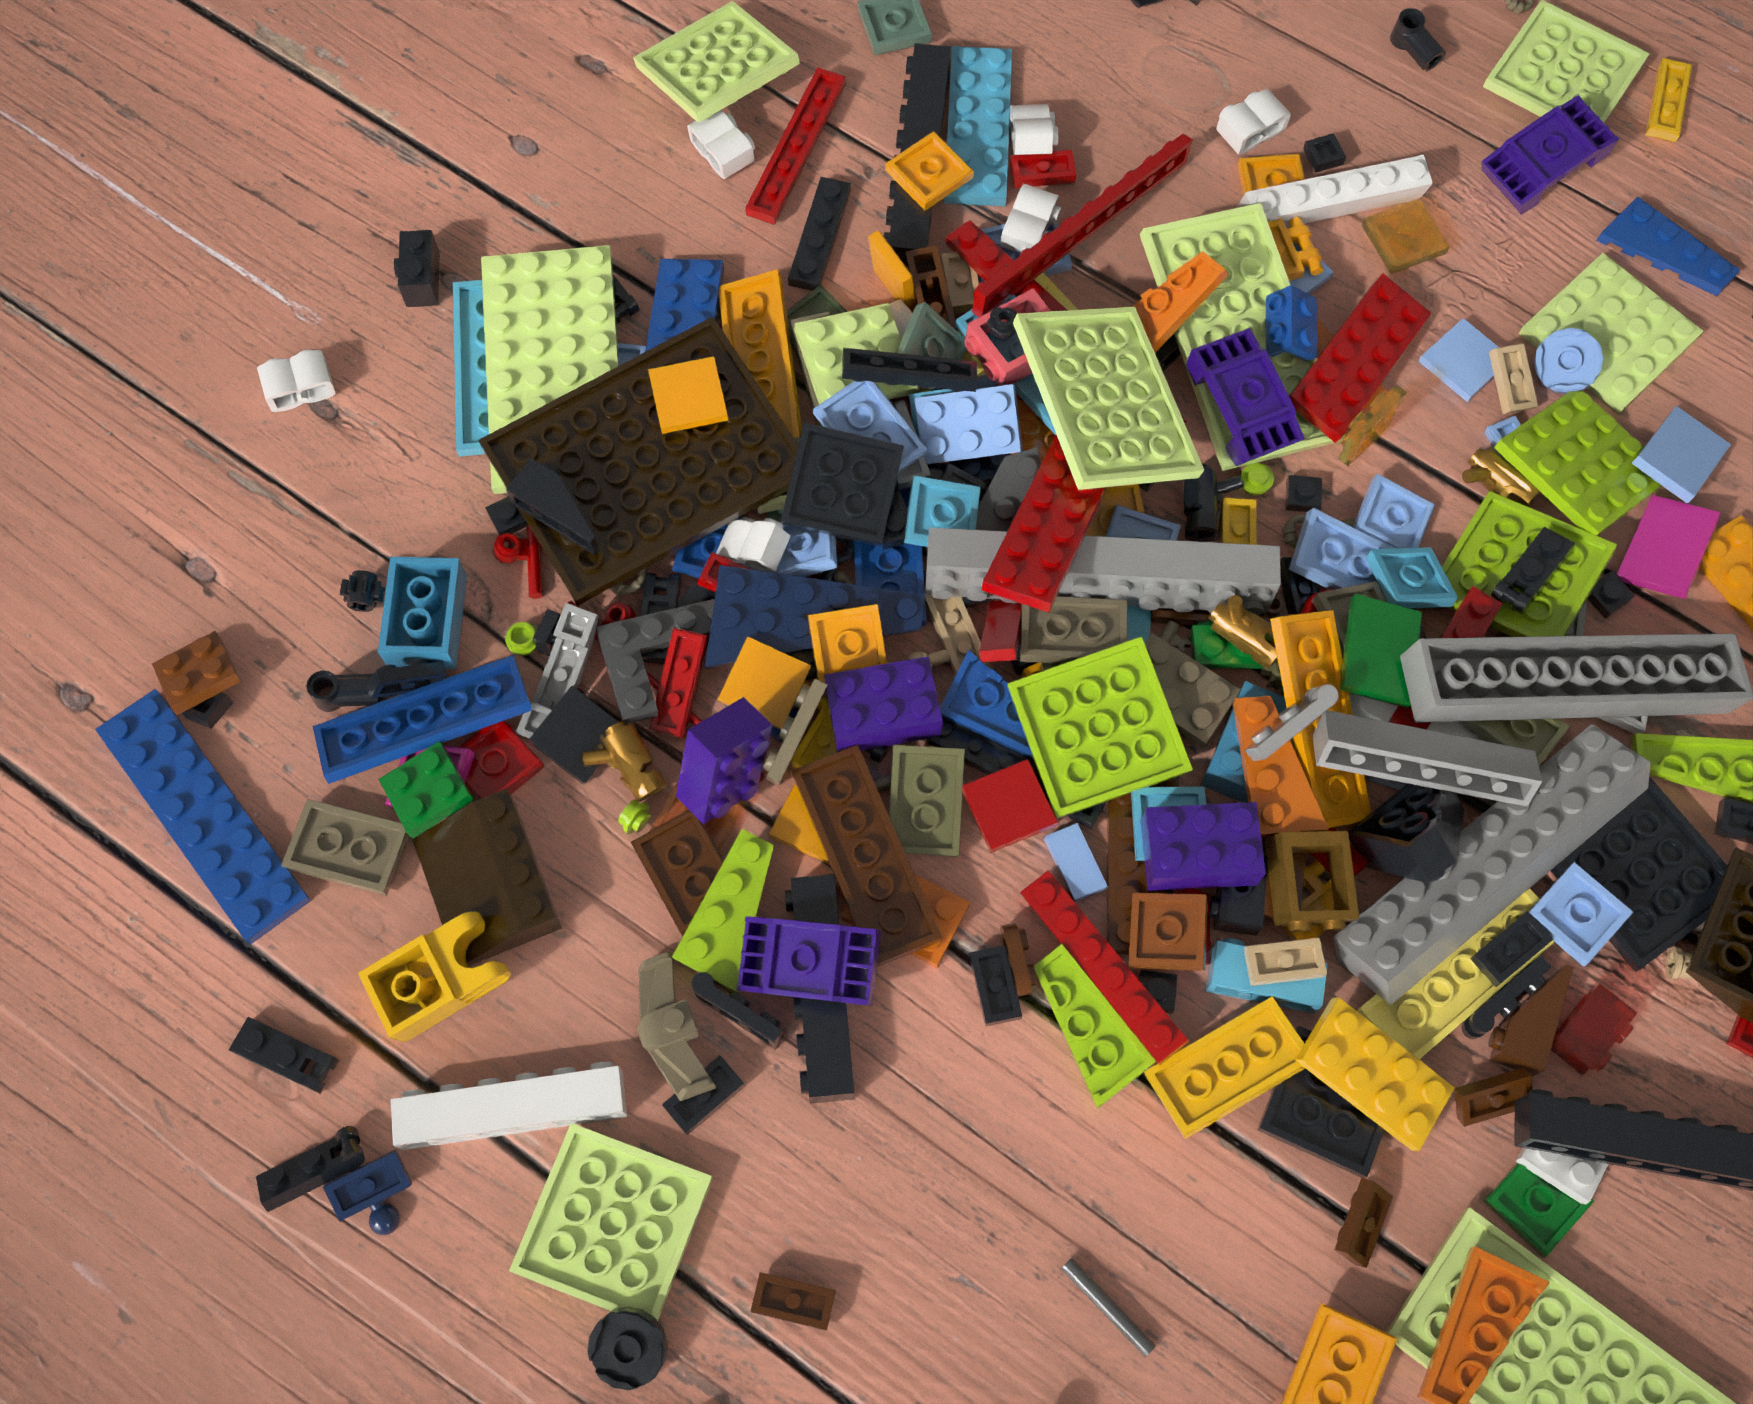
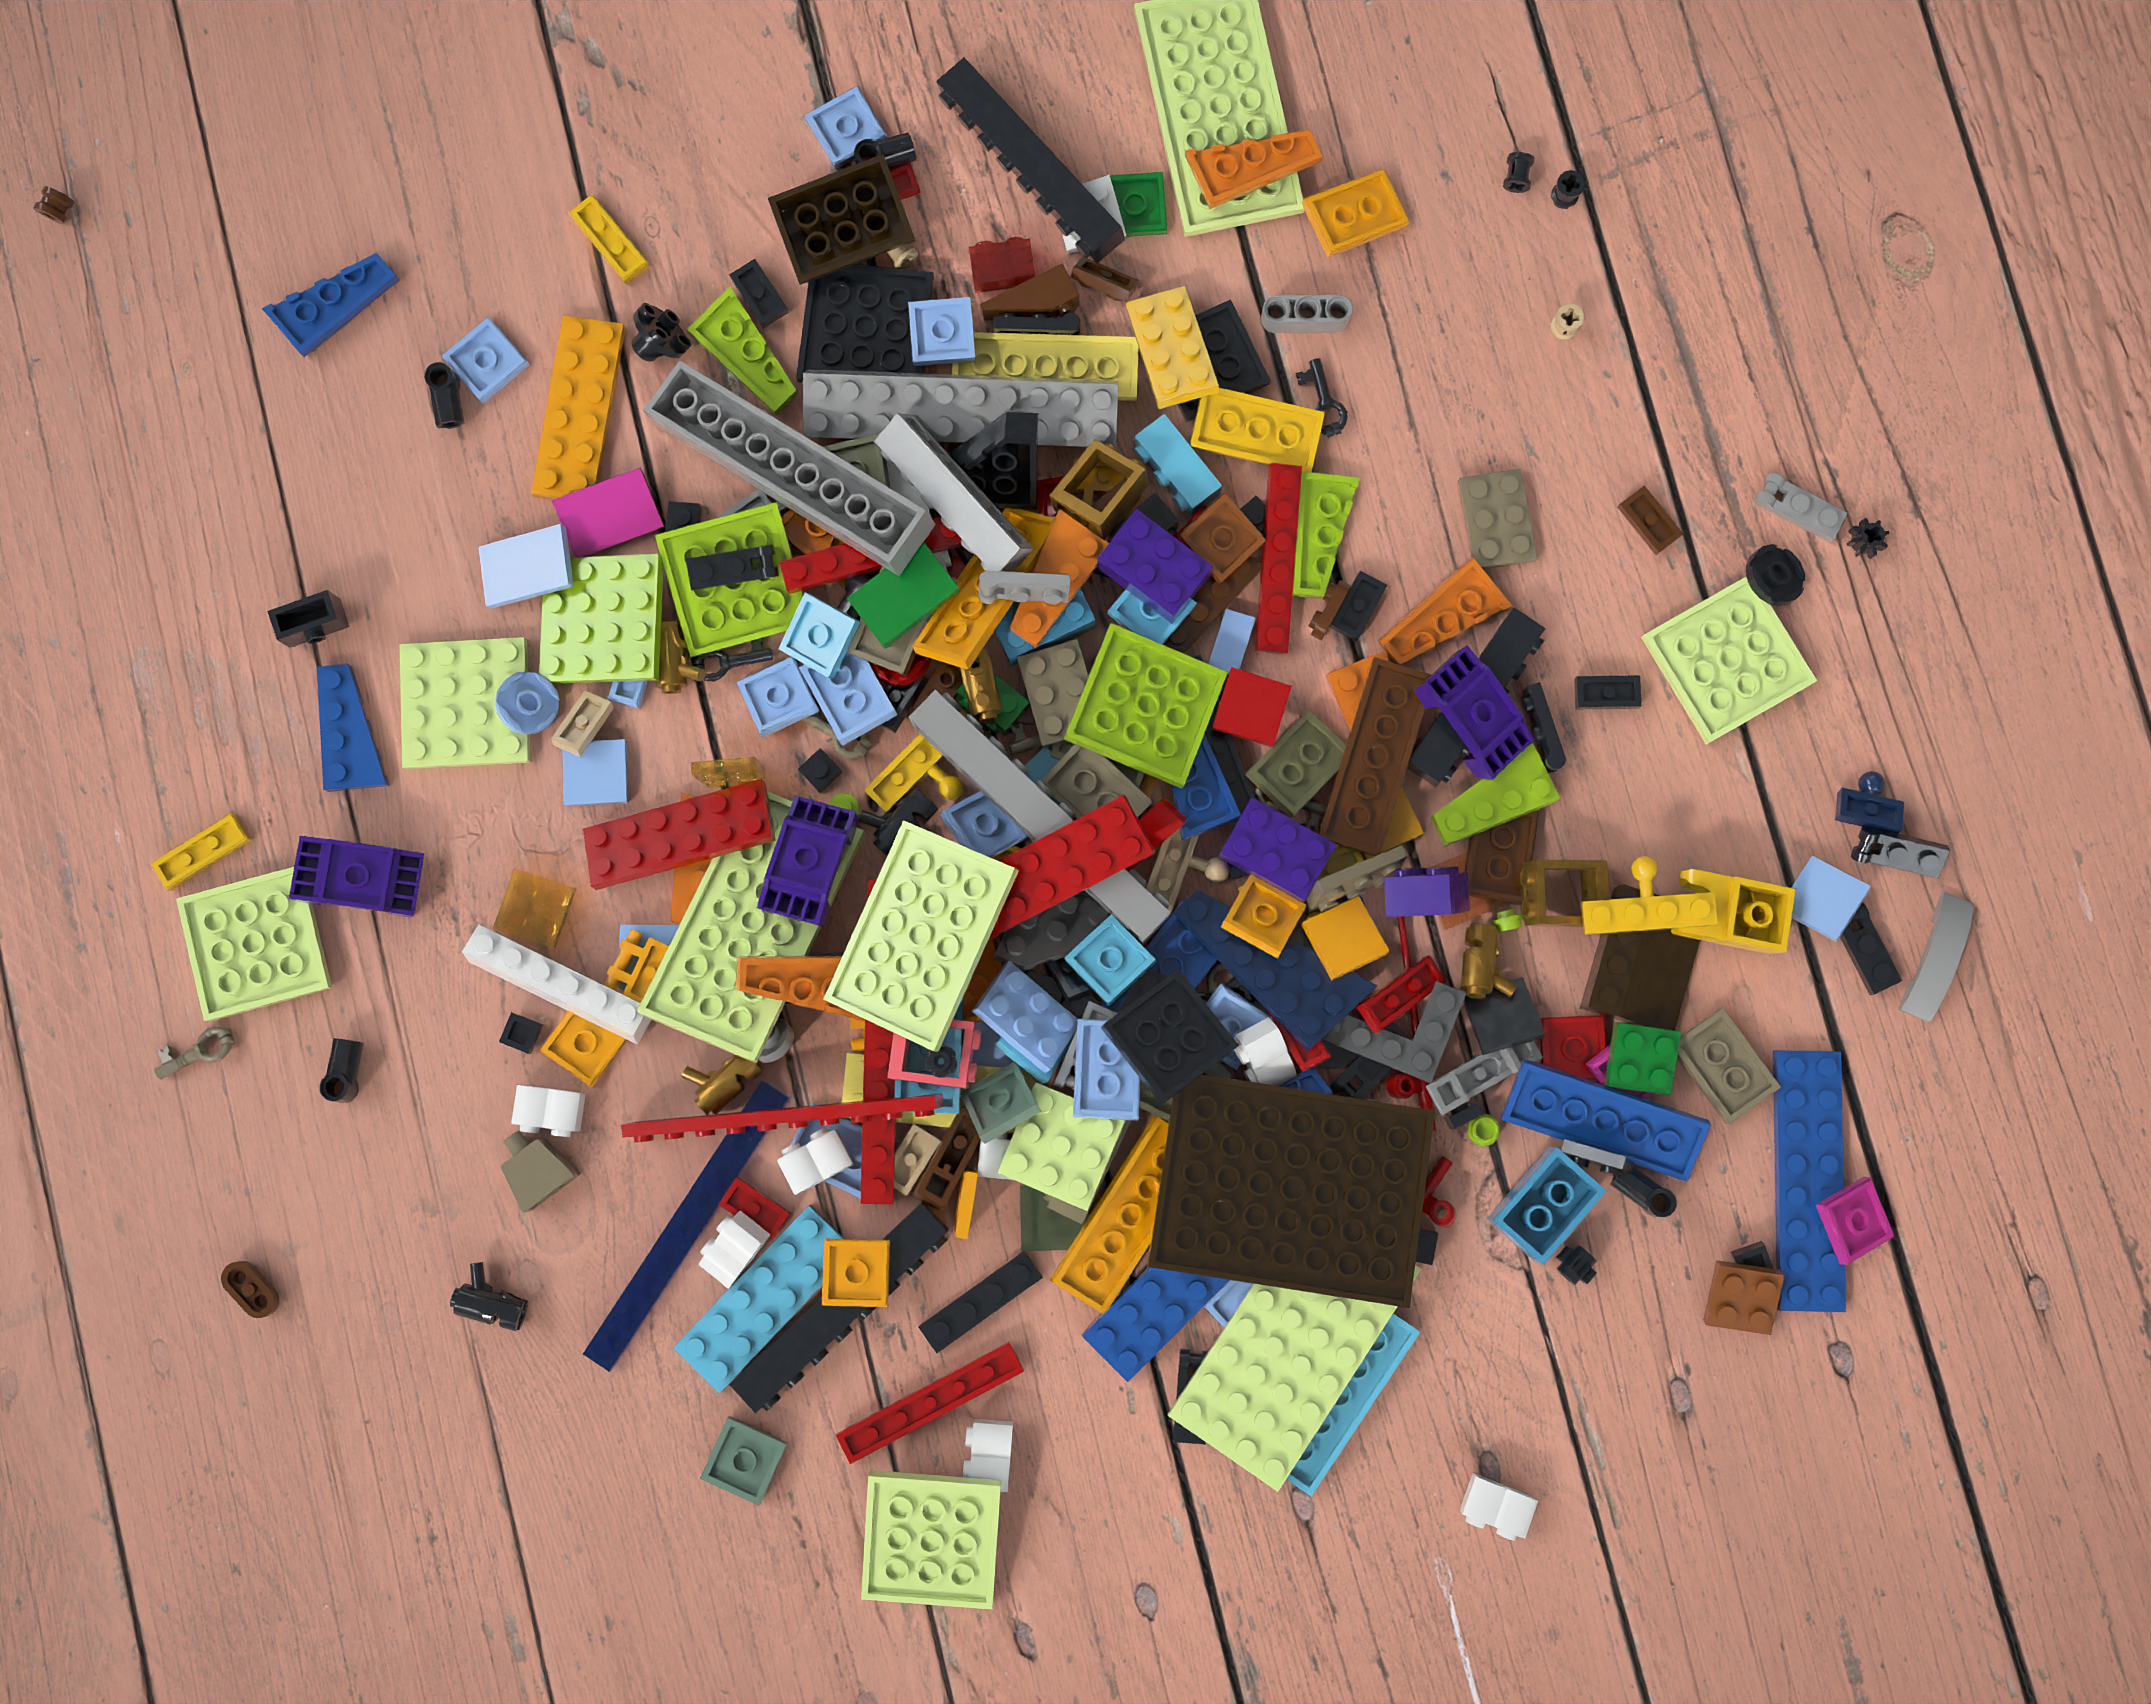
camera: 135 degrees left, 15 degrees up
white brick [390,1062,627,1150] -> none
black brick [394,230,440,307] -> none
black slope [506,458,599,556] -> none
dark tan plate [637,952,716,1101] -> none
light orange tile [648,356,728,434] -> none
black plate [842,348,978,392] -> none
dark grey bar [1061,1258,1156,1357] -> none
tan plate [1244,938,1327,986] -> none
blue bracket [1266,285,1318,362] -> none
reddish brown plate [1334,1178,1393,1268] -> none
black plate [1470,911,1553,987] -> none
none -> dark tan torso [501,1131,581,1213]
none -> clear blue plate [583,1080,790,1372]
none -> pearl gold piece [682,1054,764,1115]
none -> black piece [692,638,773,682]
none -> light grey plate [758,1017,794,1063]
none -> light grey beam [1261,295,1353,333]
none -> black piece [1296,358,1348,438]
none -> orange wing [1377,558,1512,665]
none -> dark tan plate [1458,469,1537,570]
none -> pearl gold window [1520,859,1609,927]
none -> yellow plate [1581,856,1718,935]
none -> light blue tile [1791,856,1871,942]
none -> dark pink tile [1816,1177,1895,1265]
none -> light grey slope [1898,892,1974,1022]

